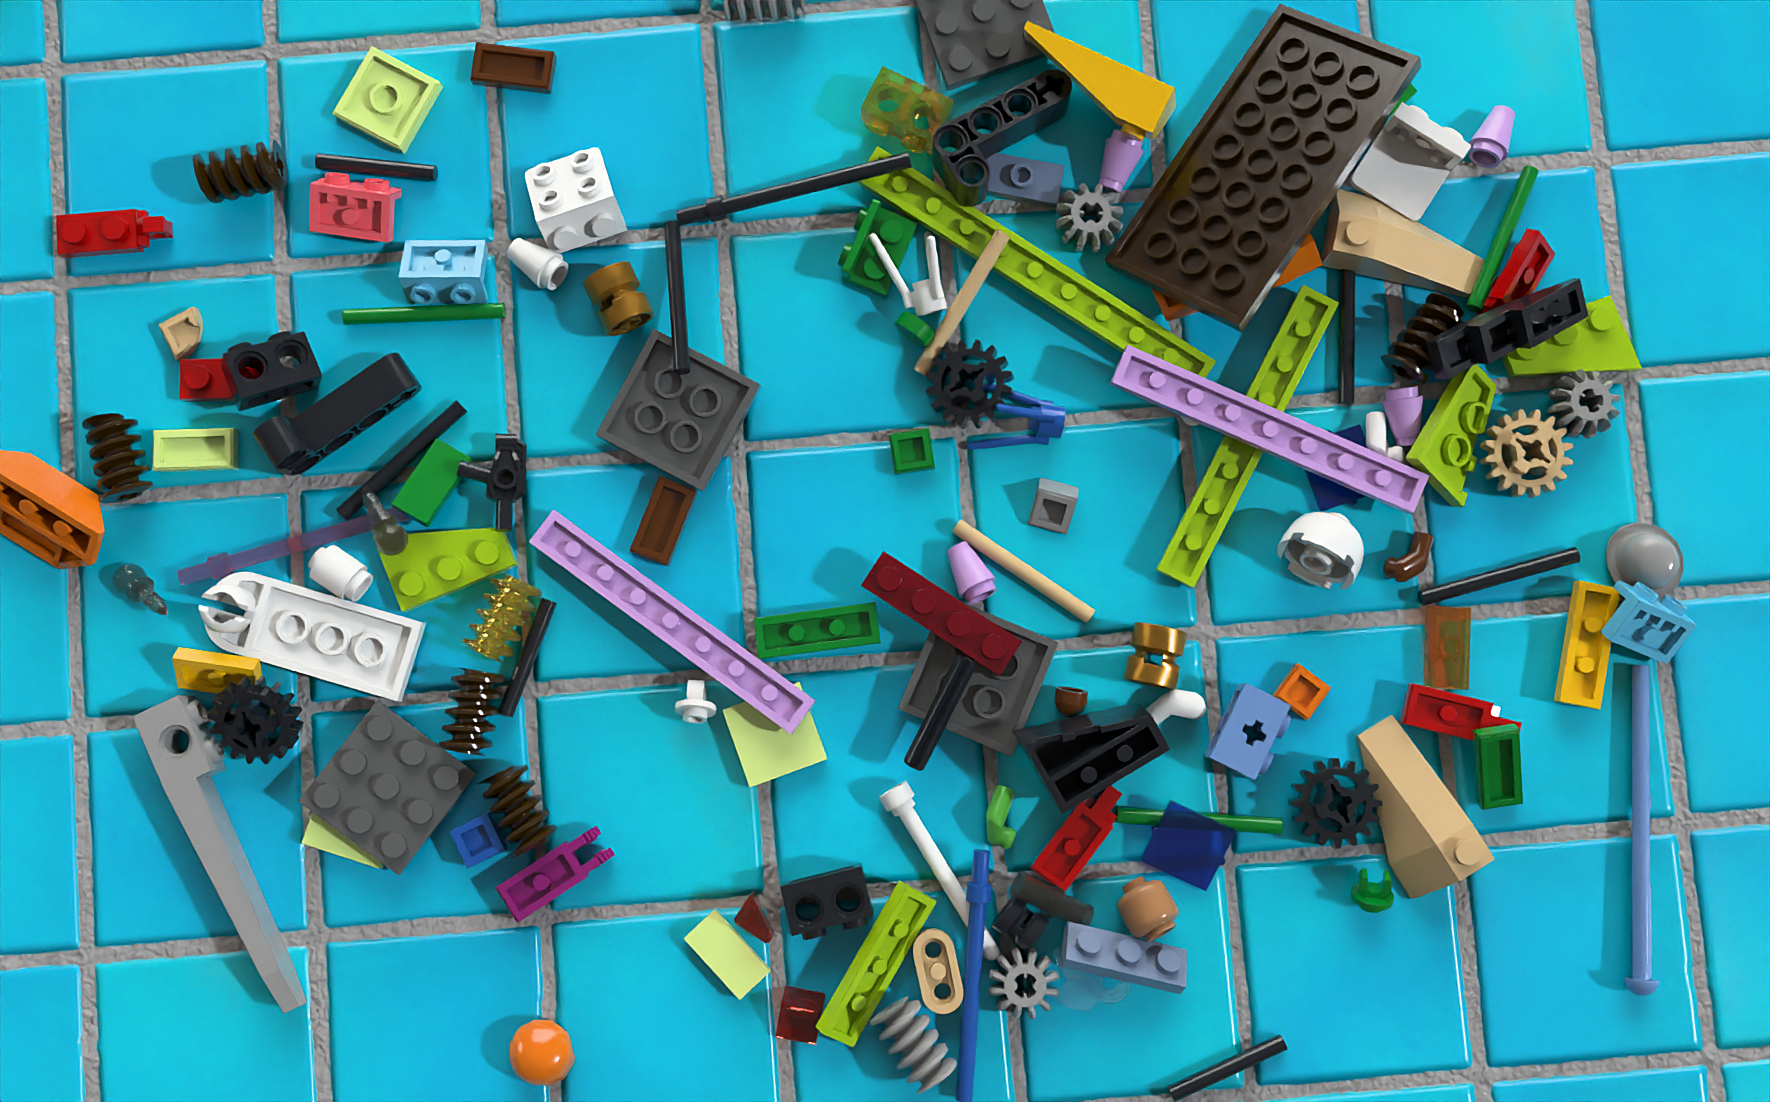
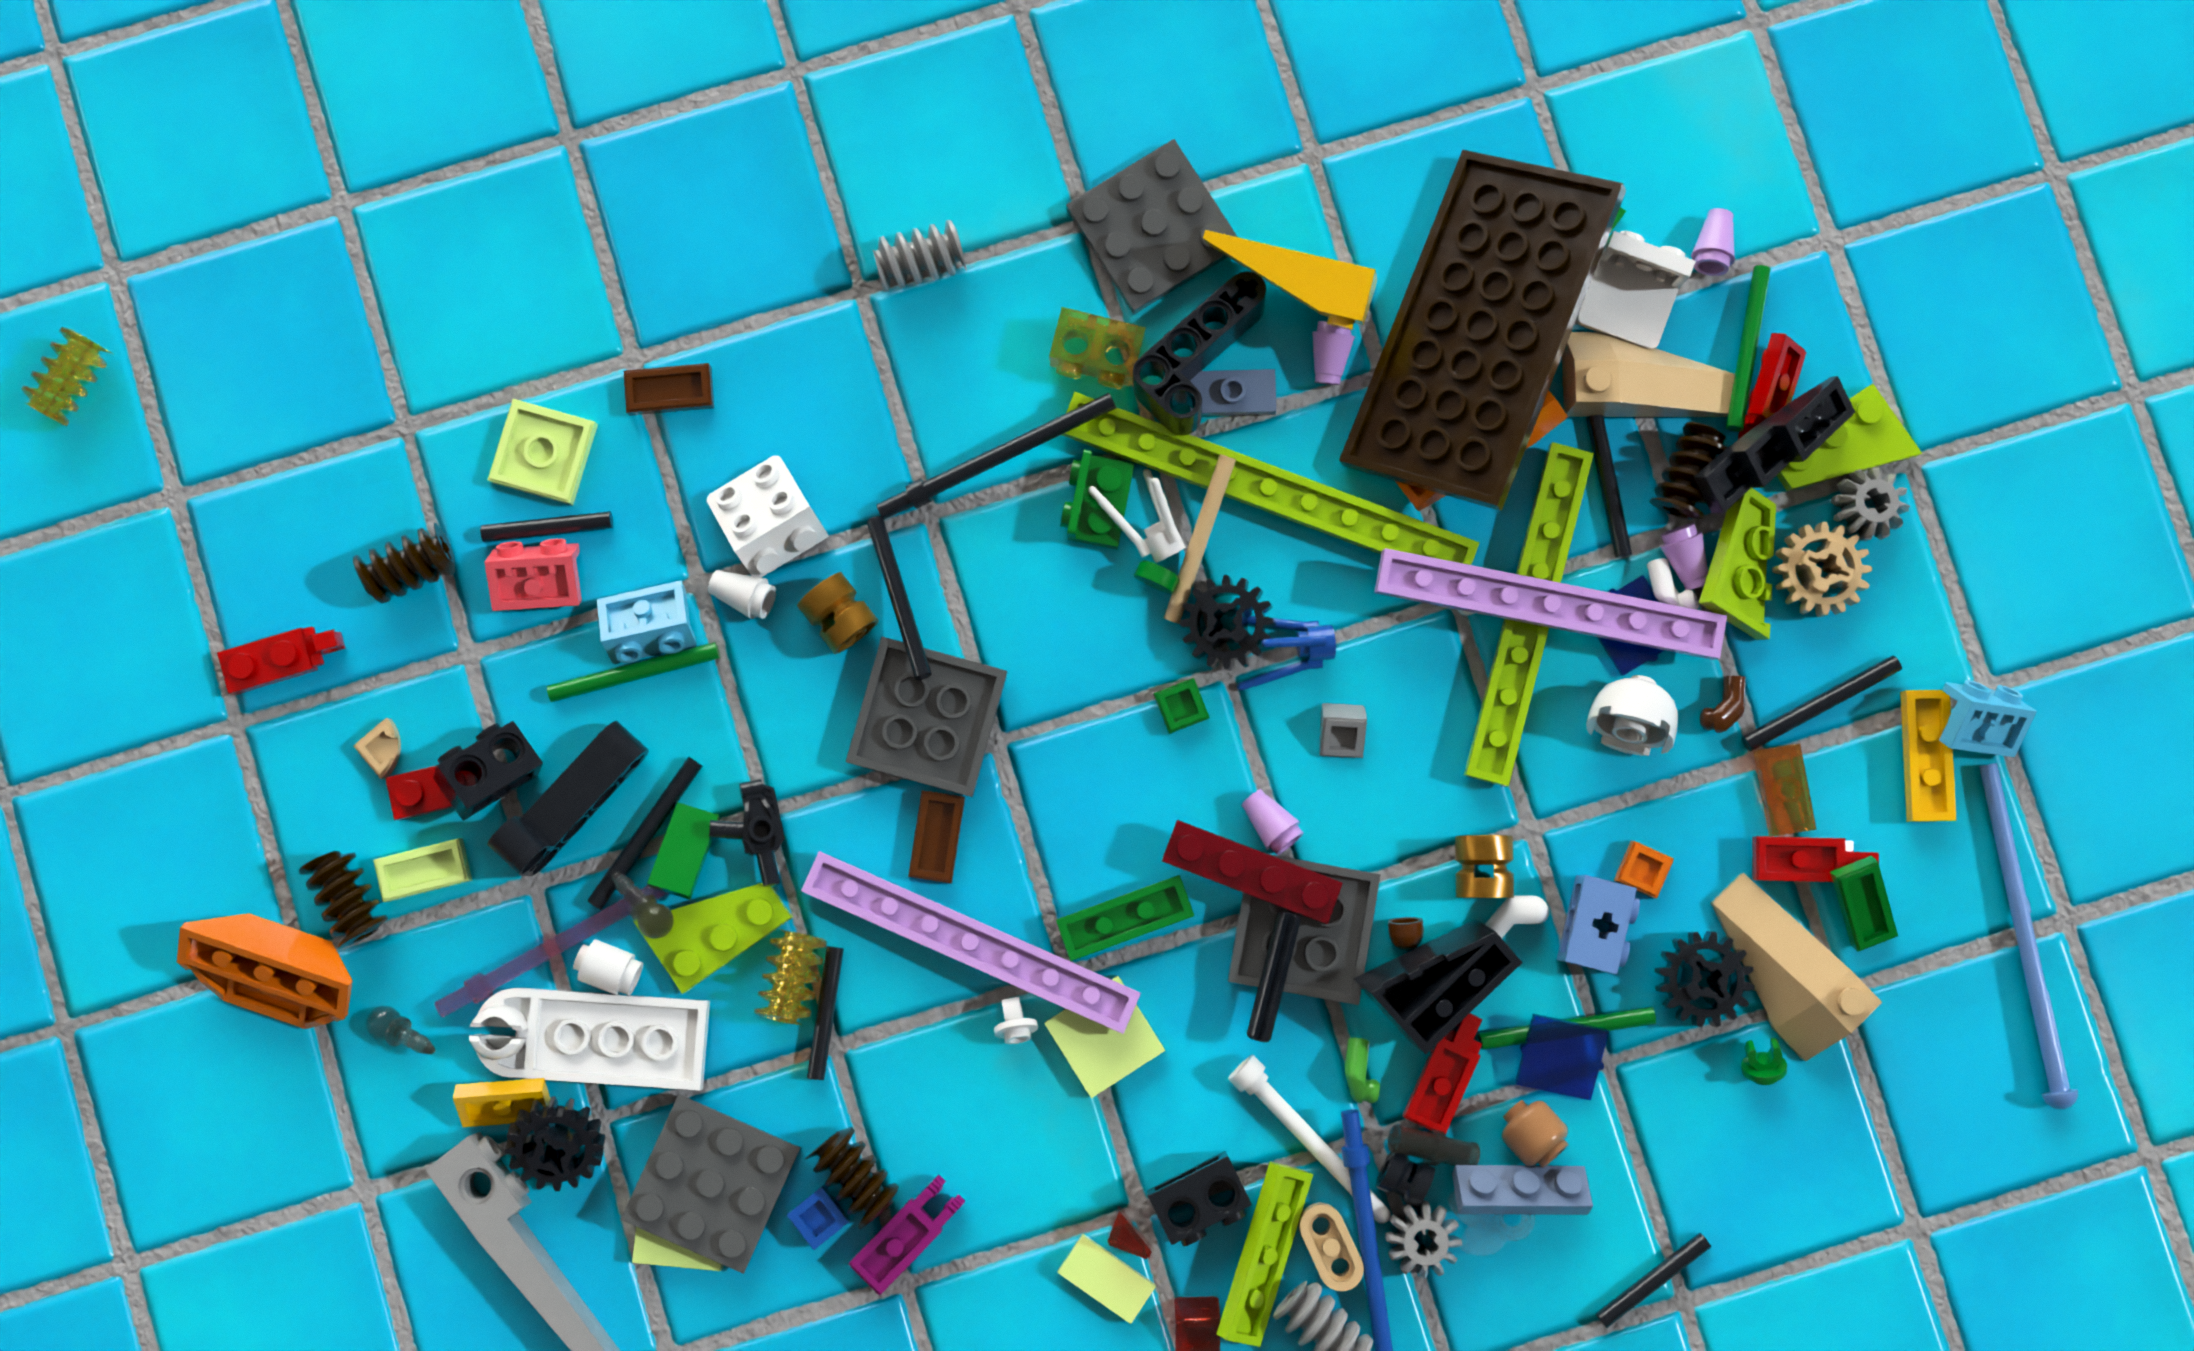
camera: 15 degrees left, 0 degrees up
dark brown piece [438,667,505,756] -> none
tan bar [952,519,1095,623] -> none
light grey gear [1055,183,1123,253] -> none
light grey hat [1605,522,1684,598] -> none

